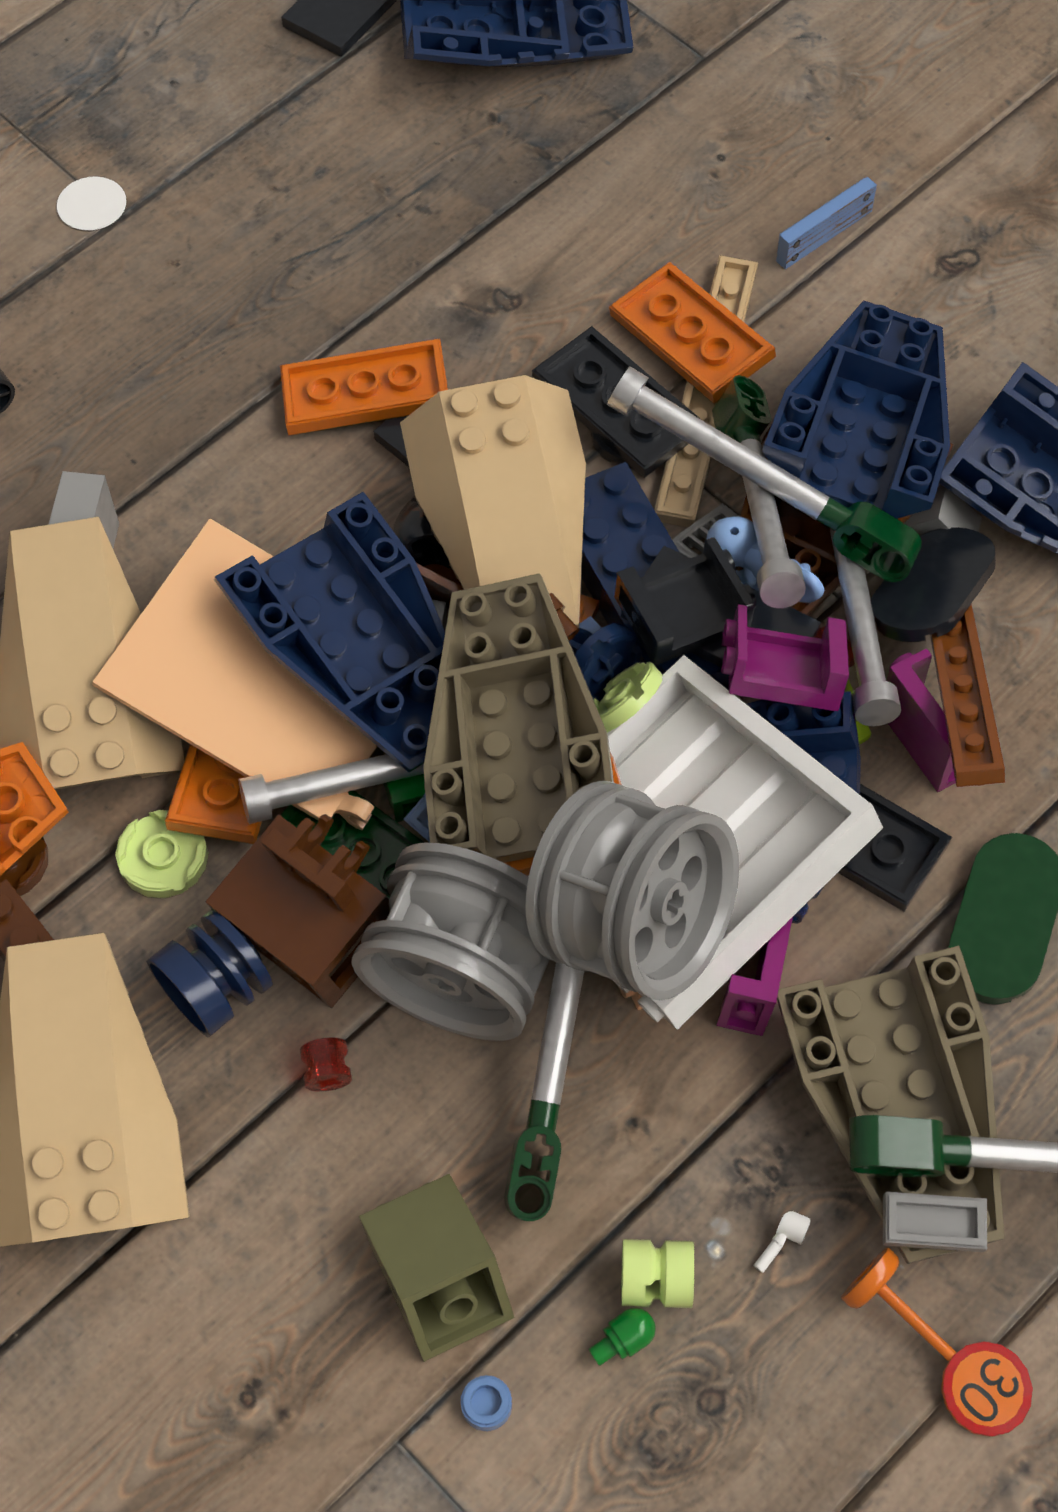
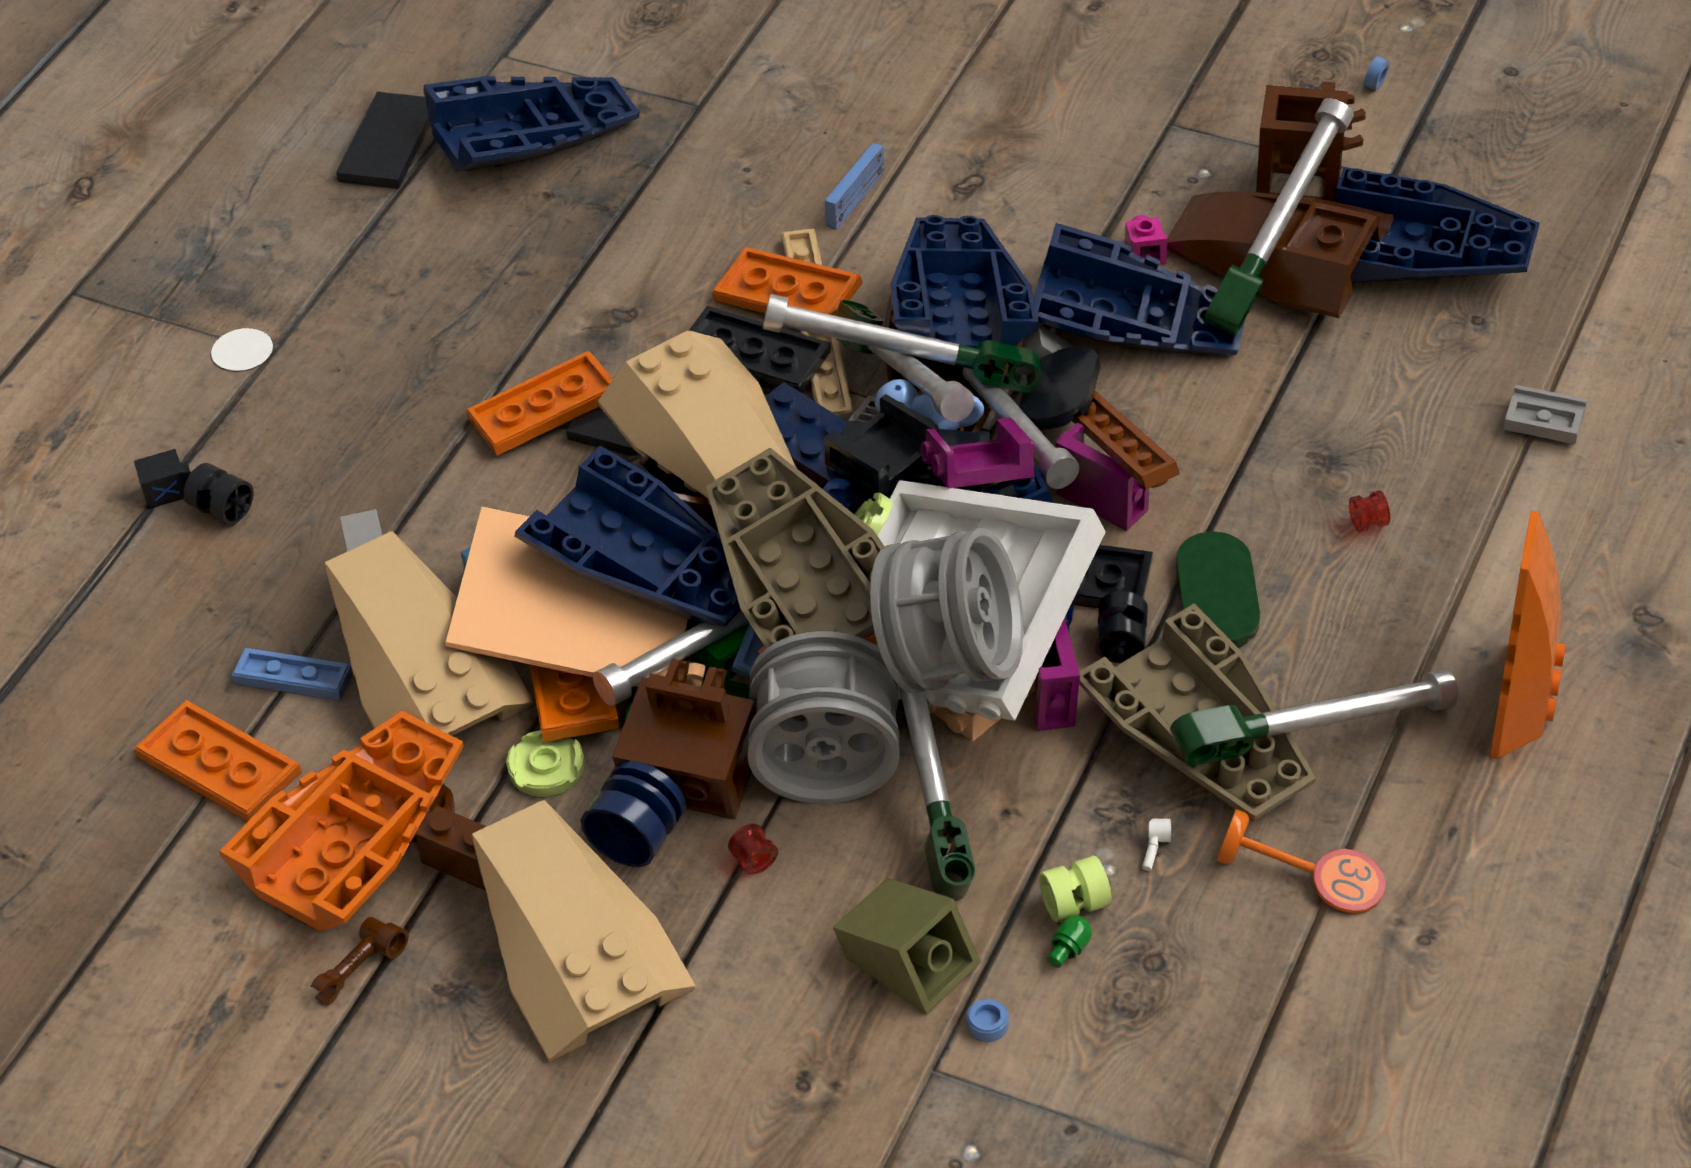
camera: 20 degrees left, 15 degrees down
light grey tile [883,1192,987,1252] -> none
none -> black wheel [1095,591,1148,663]

